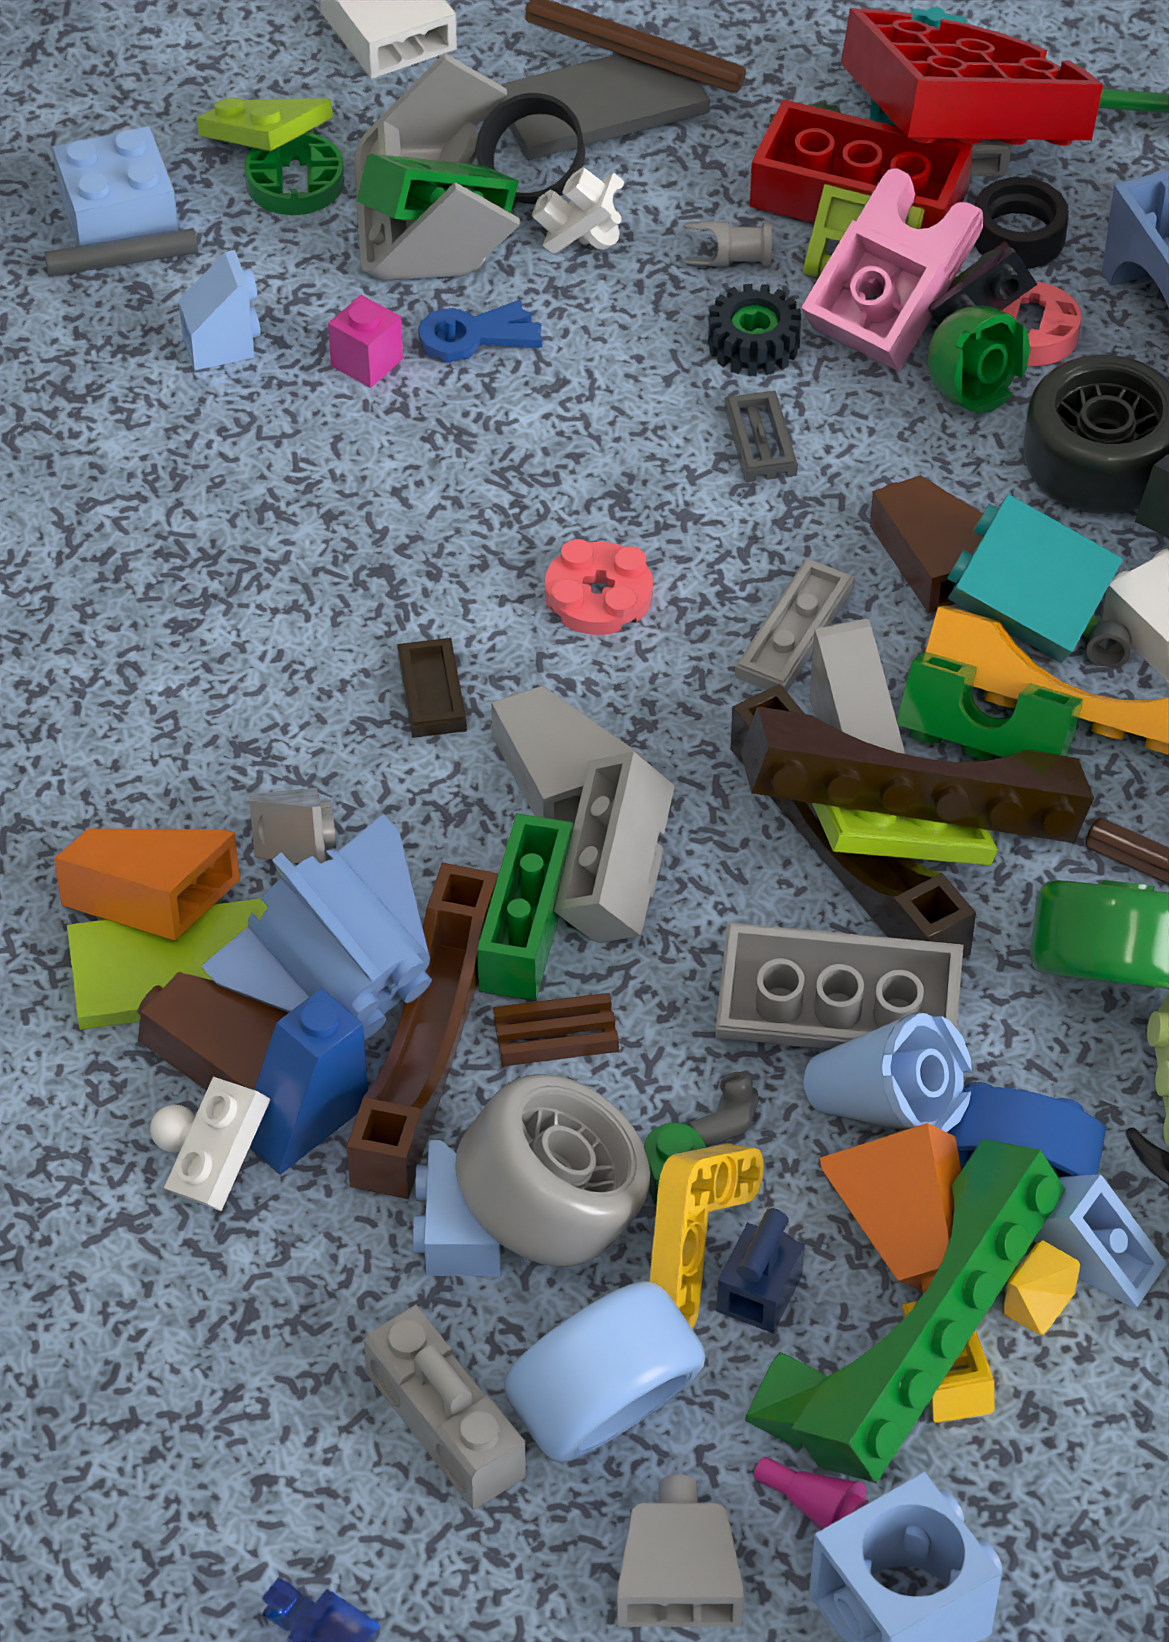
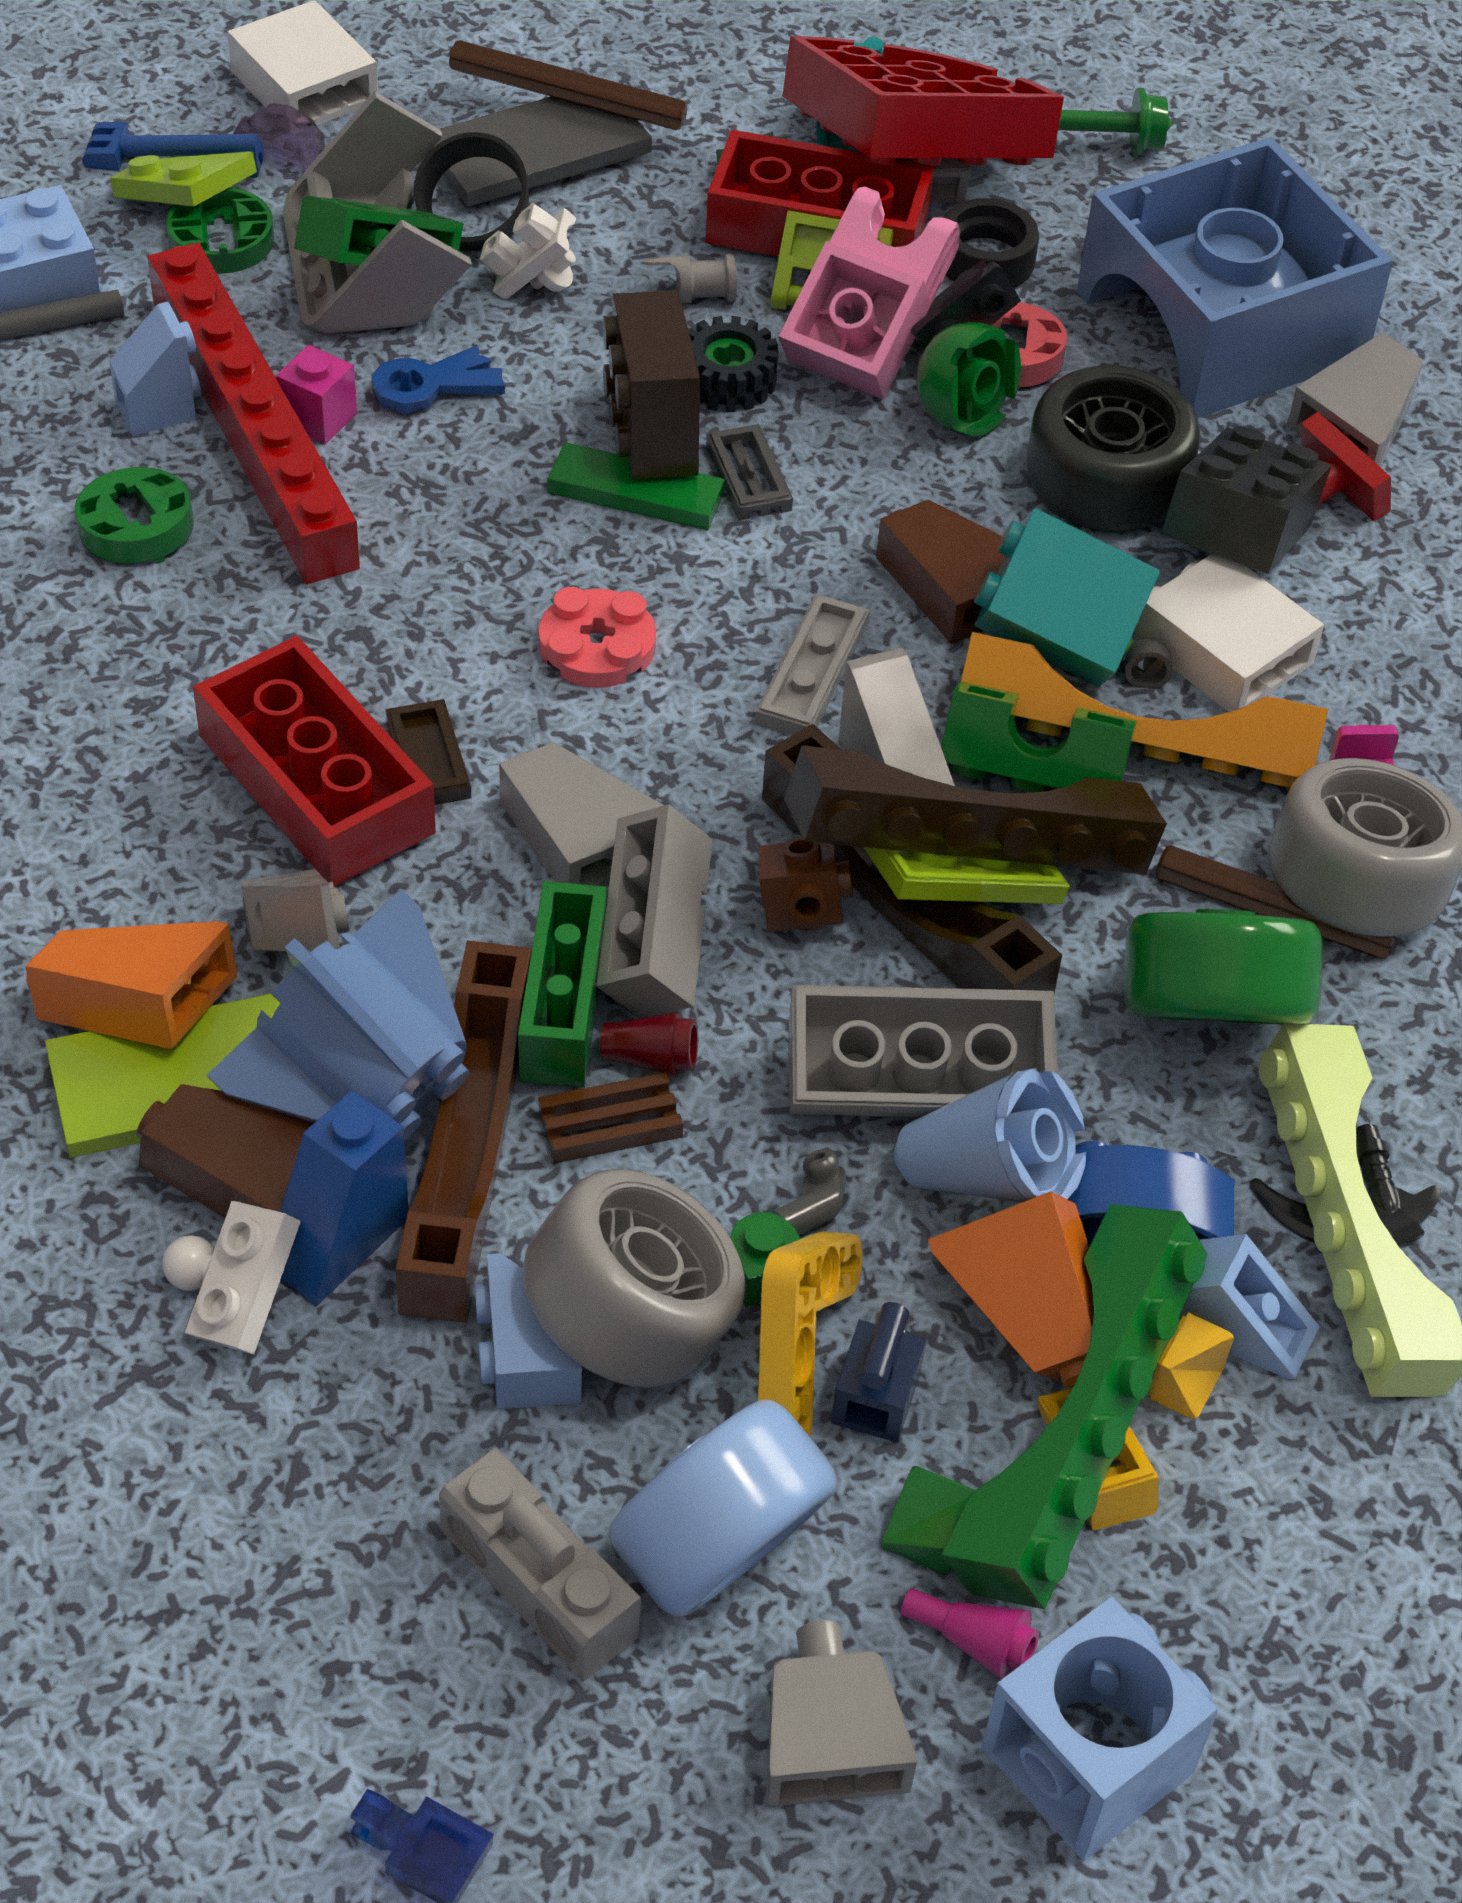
camera: 10 degrees left, 0 degrees up
none -> green piece [75,467,194,564]
none -> blue hinge [82,122,265,178]
none -> red brick [147,242,360,585]
none -> red brick [193,635,436,887]
none -> clear purple tile [233,103,325,169]
none -> green tile [547,442,725,530]
none -> dark red cone [600,1011,699,1077]
none -> dark brown piece [603,290,700,479]
none -> reddish brown brick [759,837,853,932]

